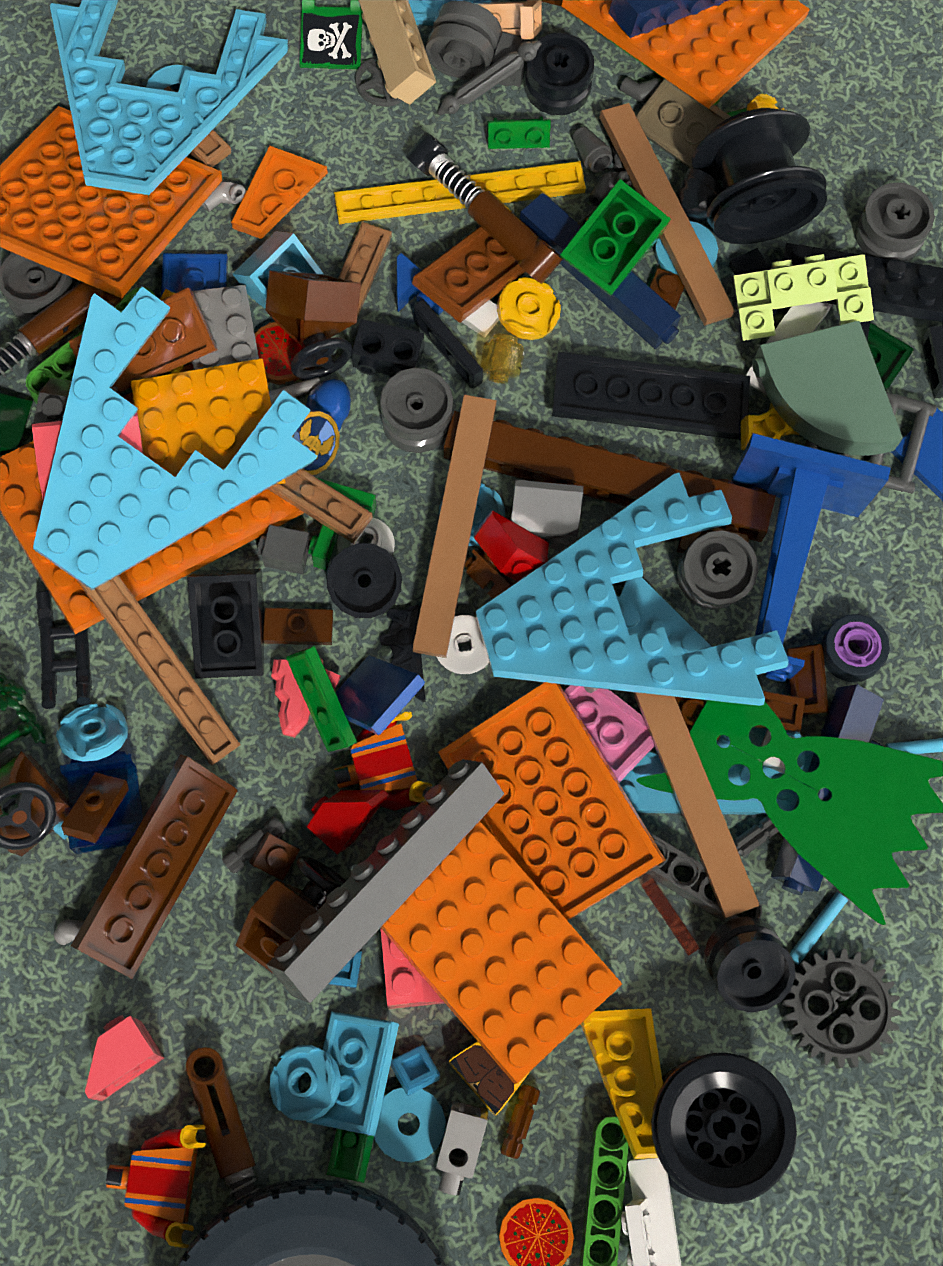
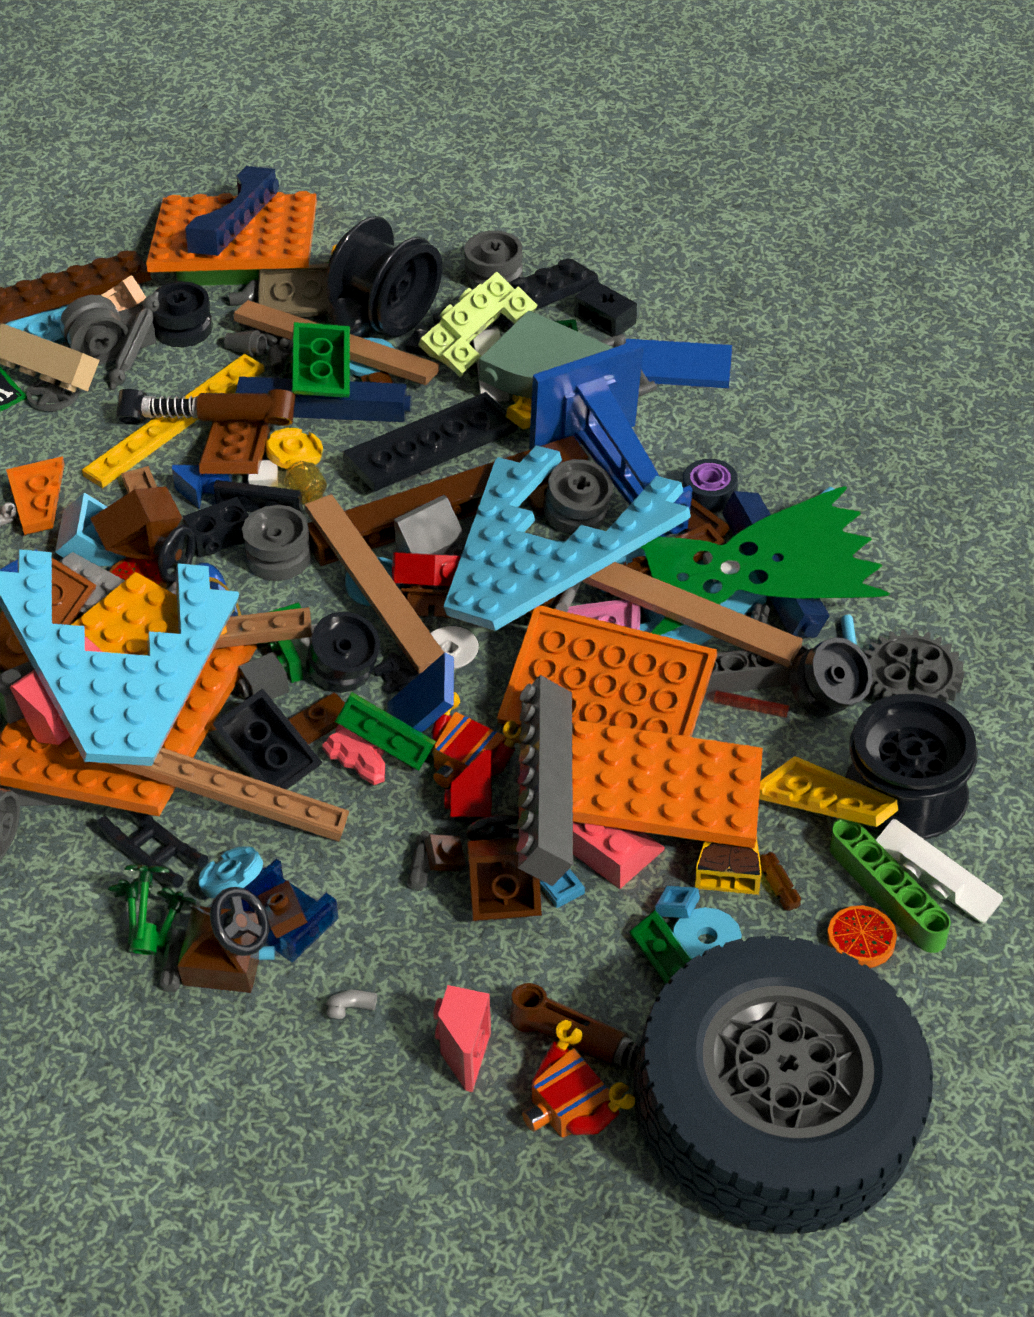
camera: 35 degrees left, 25 degrees down
reddish brown plate [71,754,238,979] -> none
medium azure tile [269,1045,341,1121] -> none
medium azure tile [306,1011,399,1136] -> none
light grey torso [436,1100,488,1196] -> none
green hinge [487,116,551,149] -> none

